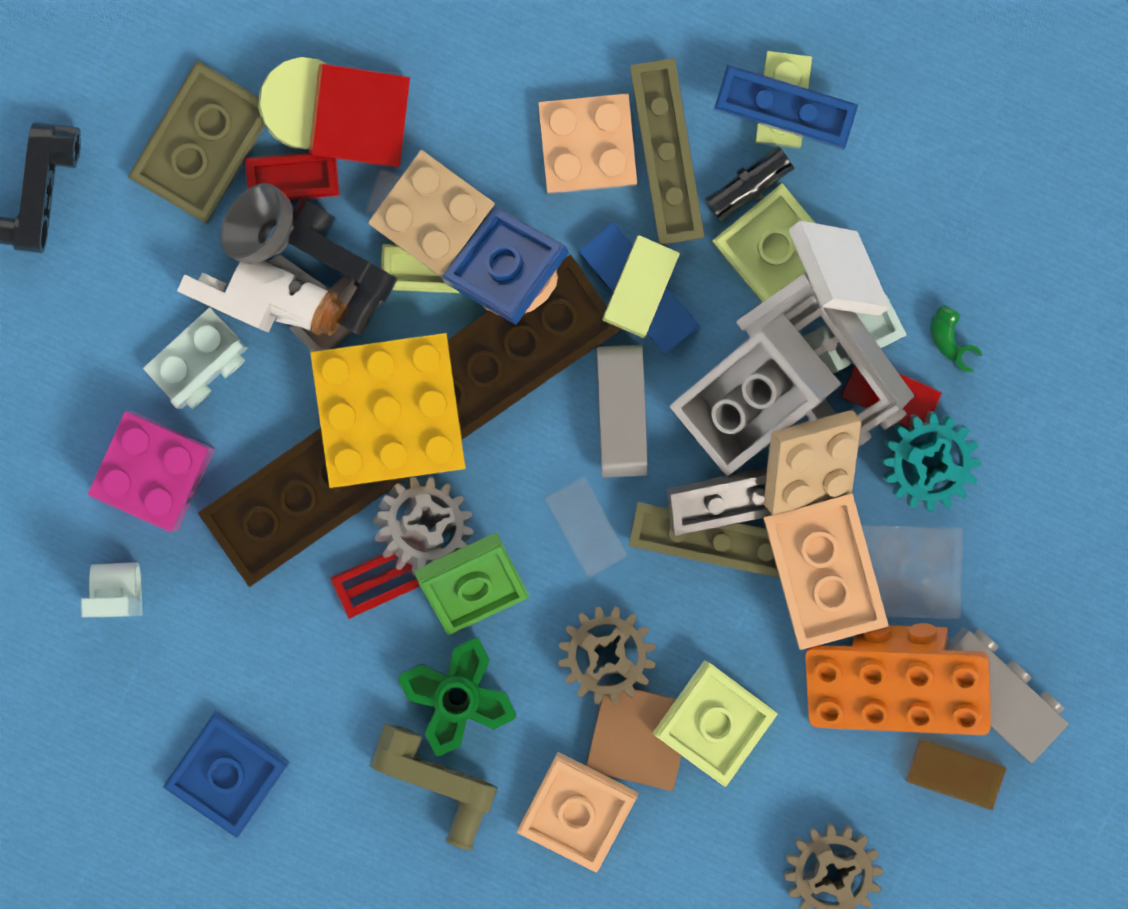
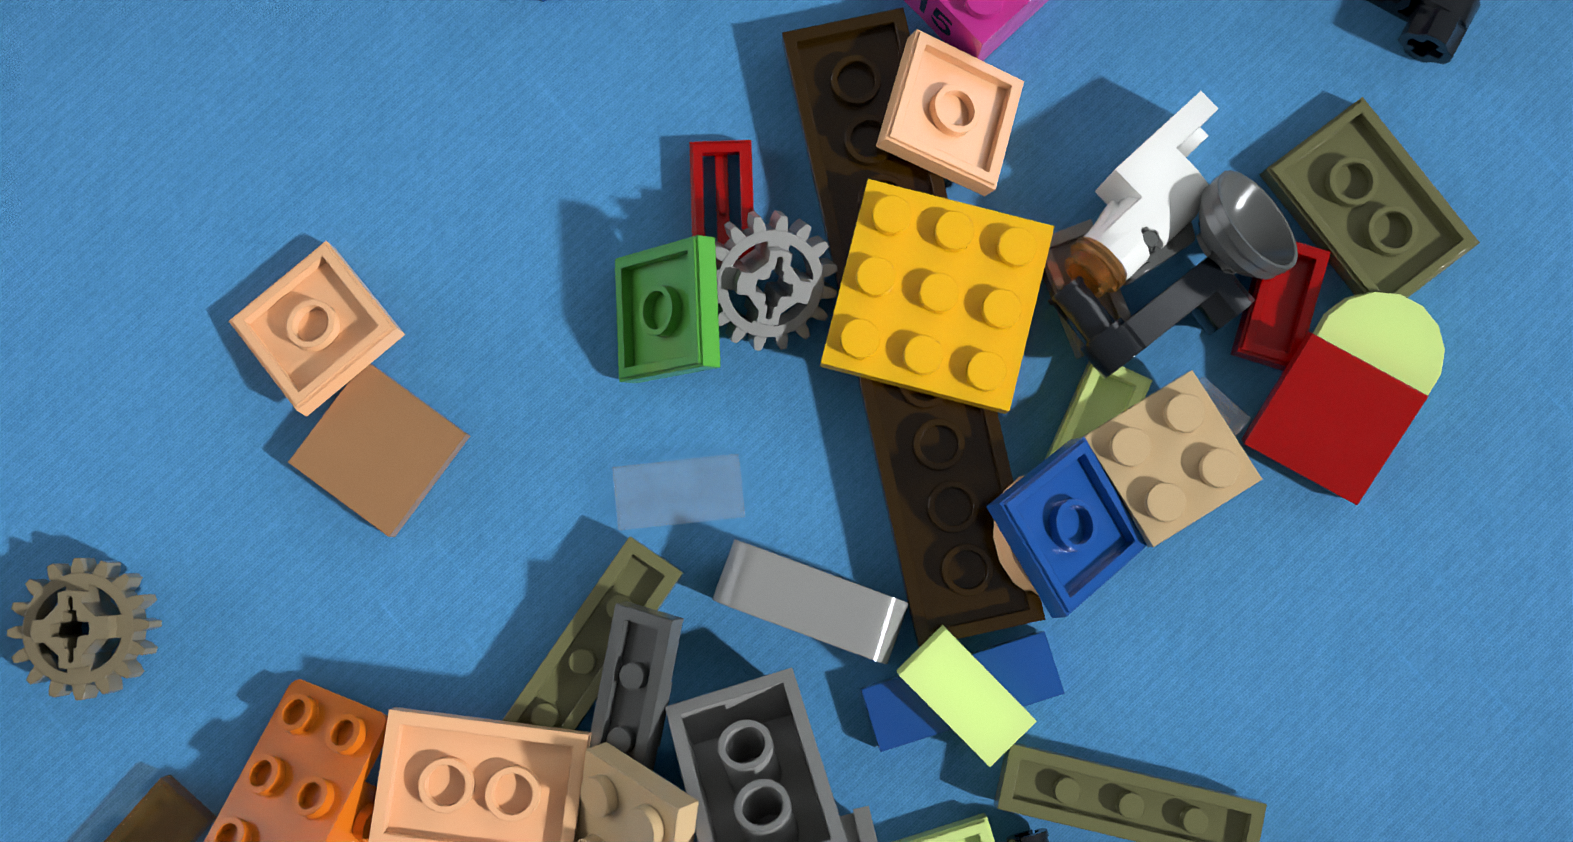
camera: 110 degrees right, 5 degrees down
light aqua bracket [143,307,248,409] -> none
olive beam [369,723,498,851] -> none
green plant [398,637,517,756] -> none
light nougat plate [538,94,637,194] -> none
dark tan gear [558,607,656,705] -> none
yellowish green tile [652,660,778,787] -> none
none -> light nougat tile [876,29,1024,196]

